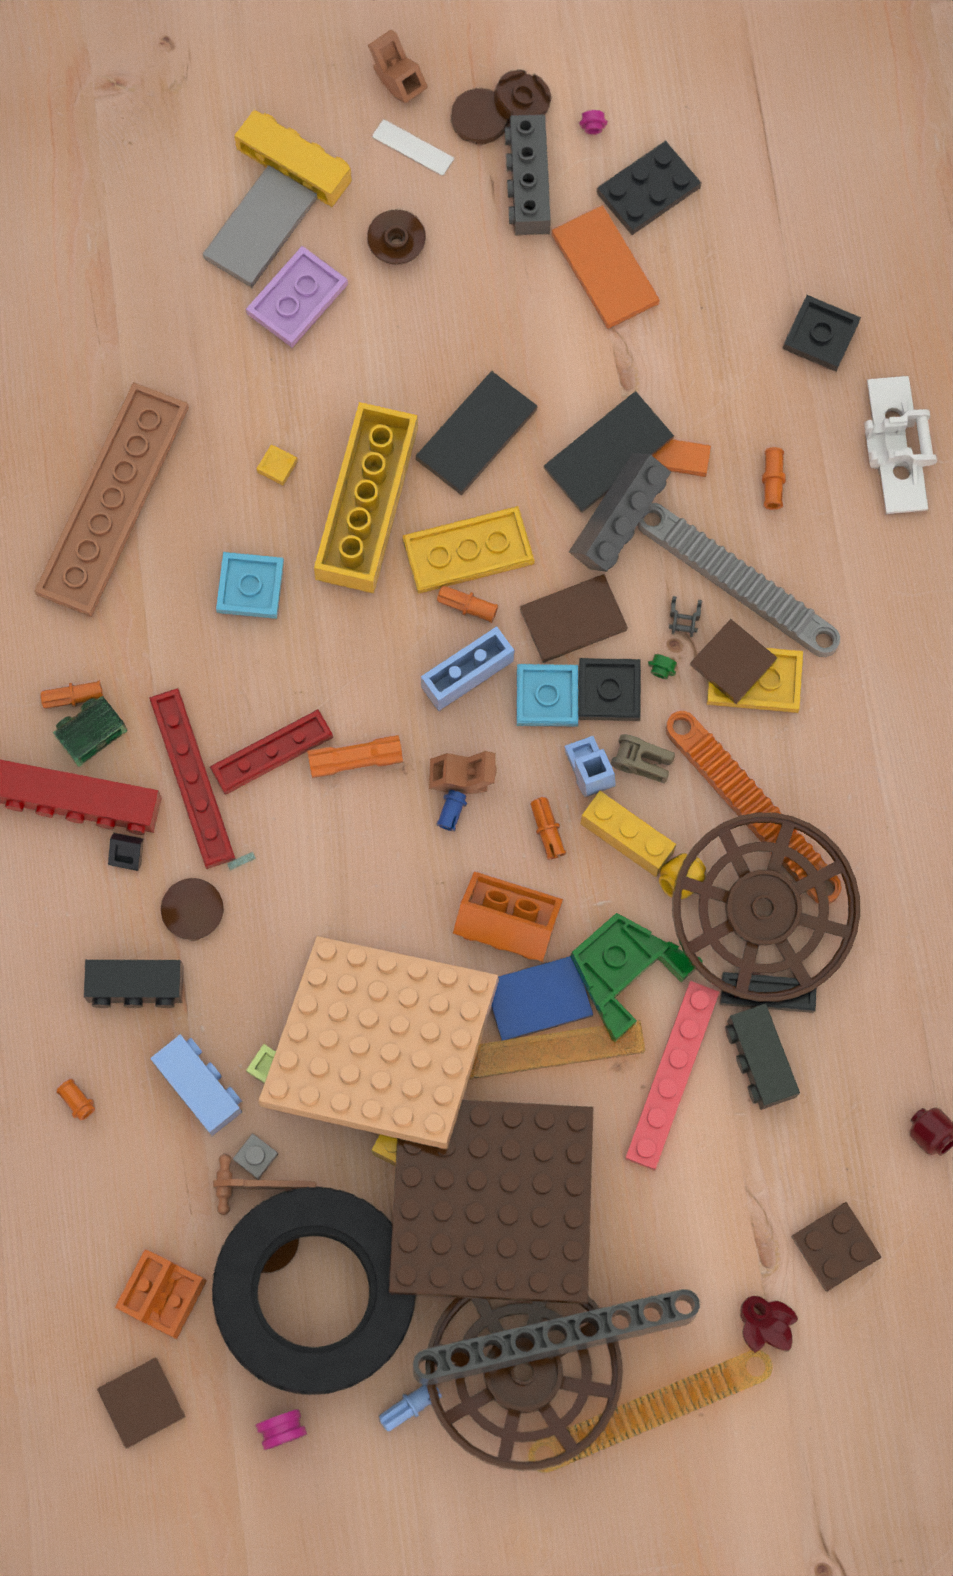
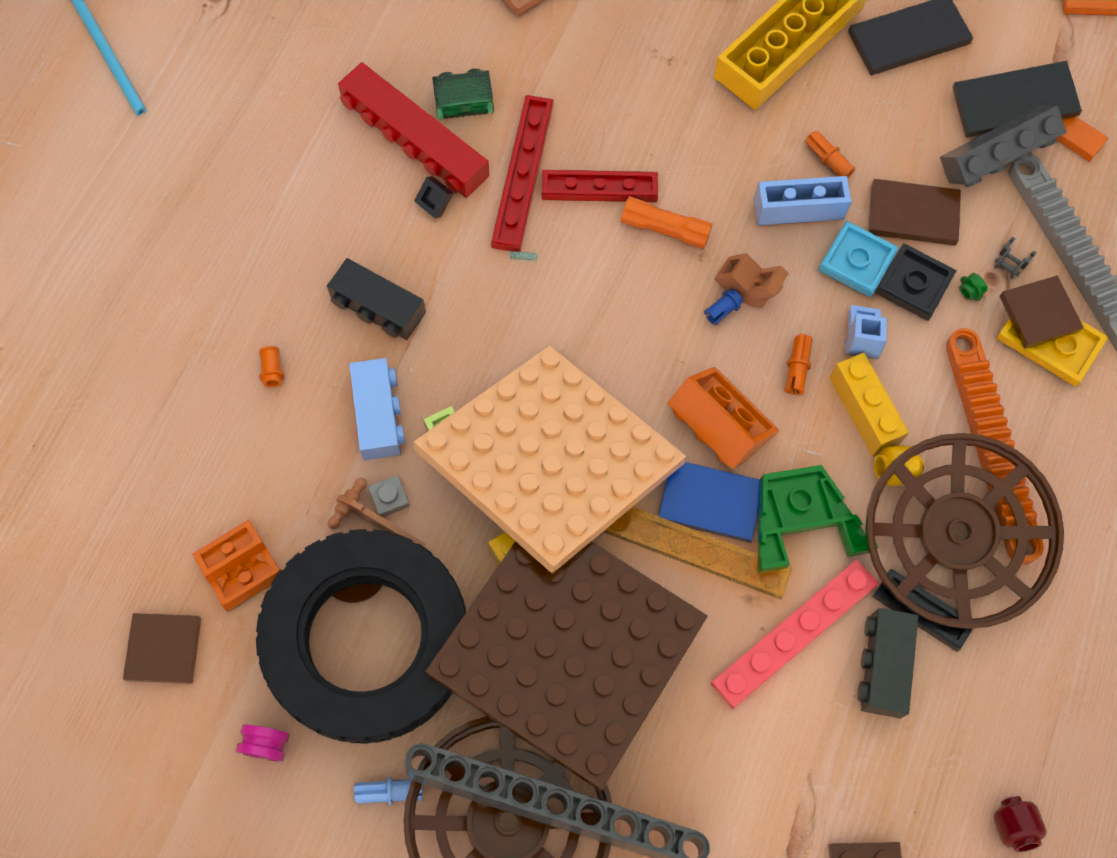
camera: 30 degrees right, 5 degrees down
orange axle [40,680,103,709] -> none
reddish brown dish [161,878,224,941] -> none
medium azure plate [216,552,284,619] -> none
yellow tile [402,506,535,594] -> none
dark tan piece [611,734,675,783] -> none

